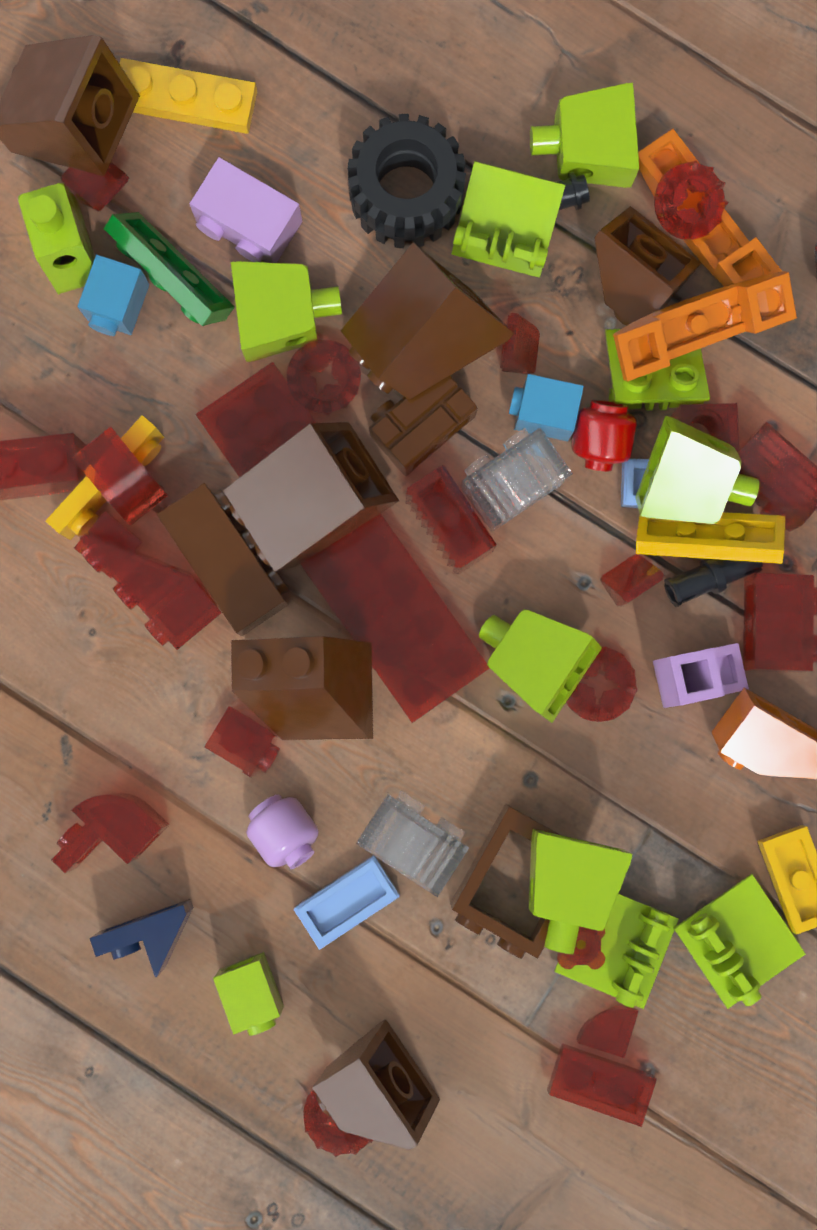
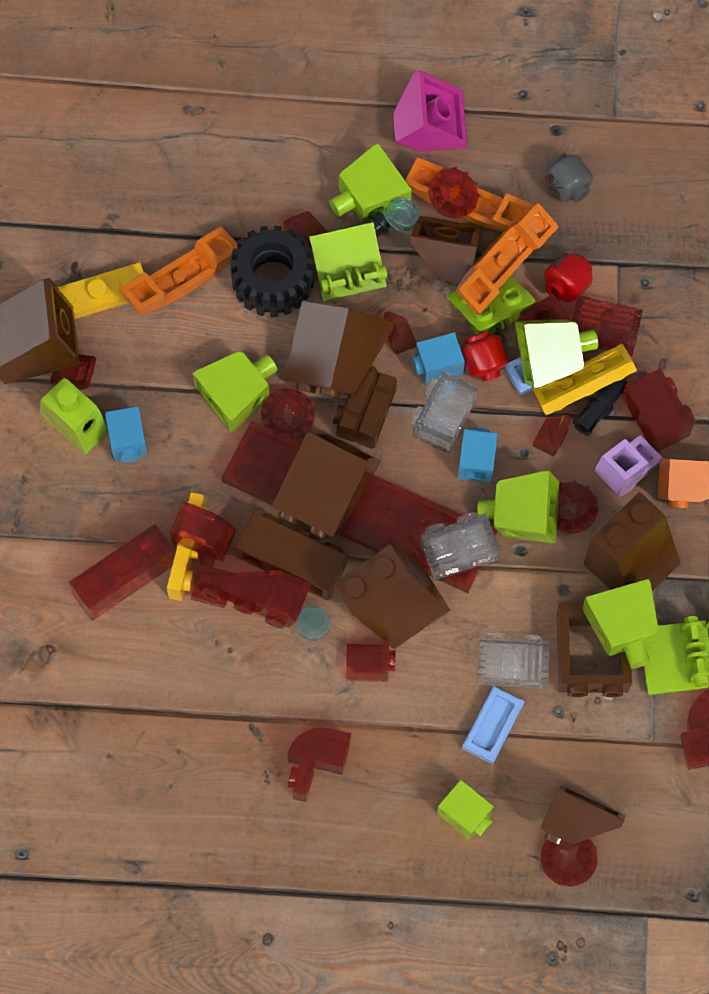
camera: 25 degrees left, 15 degrees down
dark blue slope [90,899,194,977] -> none
green plate [104,212,235,326] -> none
lavender brick [189,157,303,263] -> none
lavender head [246,795,319,869] -> none
clear red brick [406,465,497,575] -> none
clear red plate [557,927,606,970] -> none
none -> orange slope [119,226,238,315]
none -> clear red slope [283,211,327,249]
none -> clear light blue plate [296,606,330,641]
none -> clear light blue tile [385,198,419,231]
none -> dark pink slope [393,70,467,151]
none -> clear brick [420,512,500,581]
none -> dark azure brick [457,427,498,483]
none -> red head [544,253,593,302]
none -> reddish brown slope [584,491,681,592]

